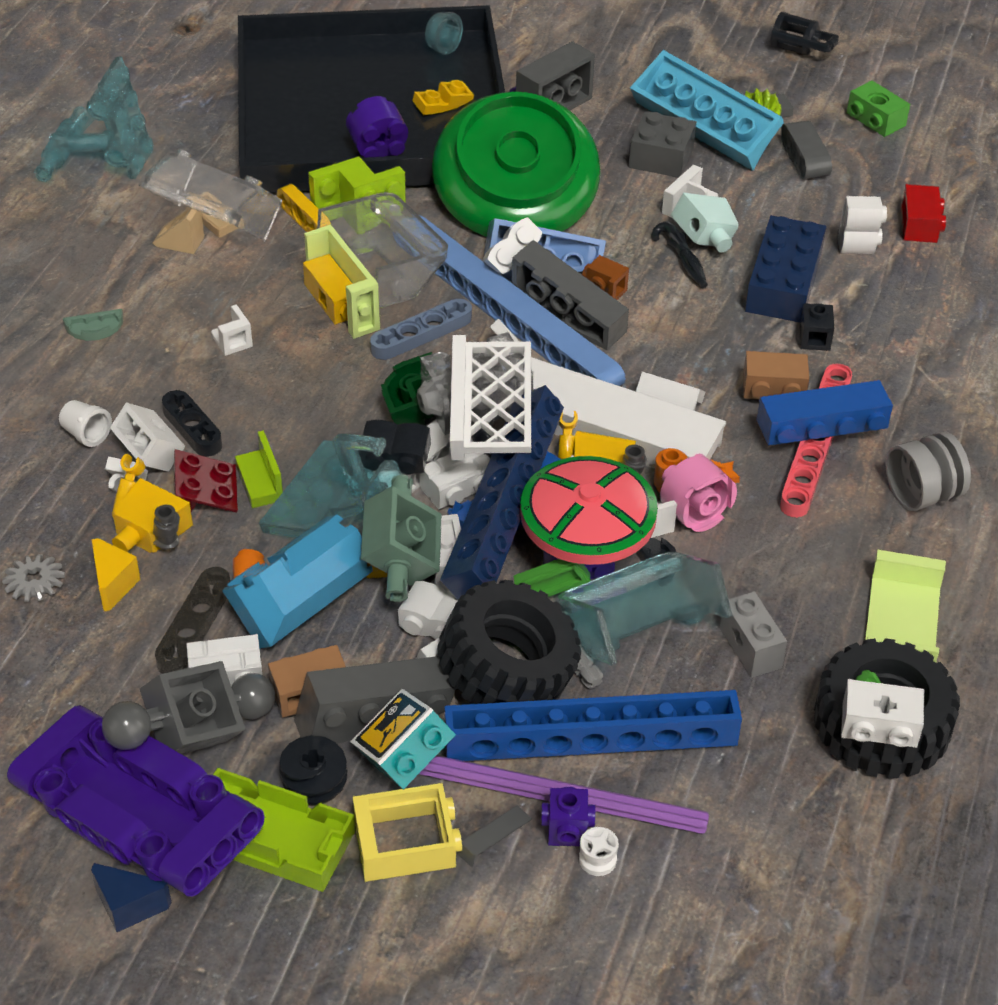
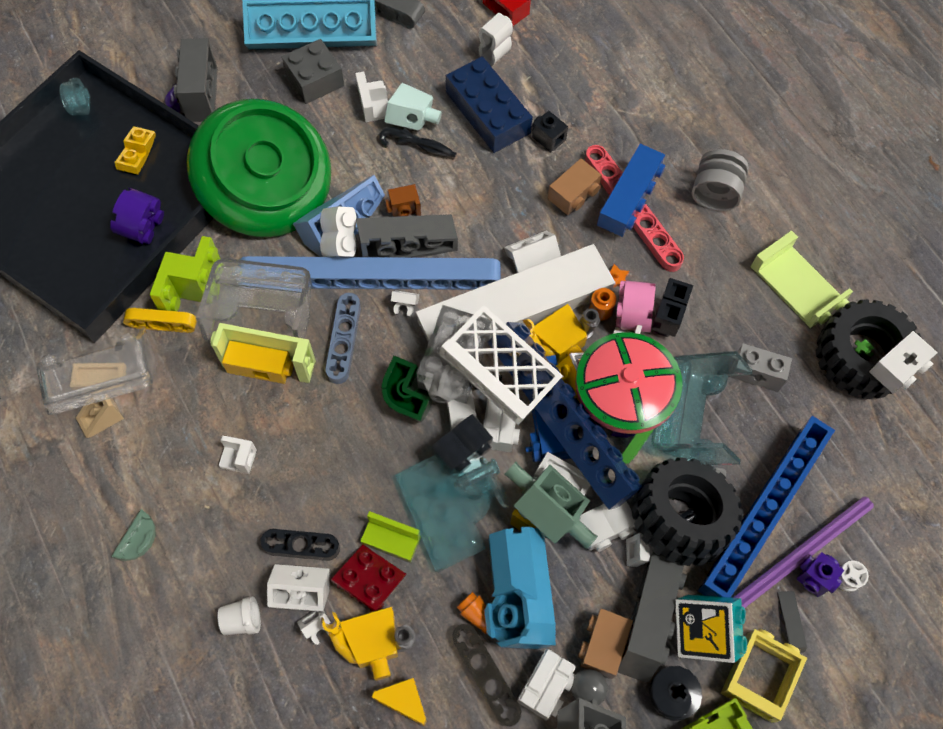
camera: 50 degrees left, 20 degrees up
none -> black hips [652,278,693,337]

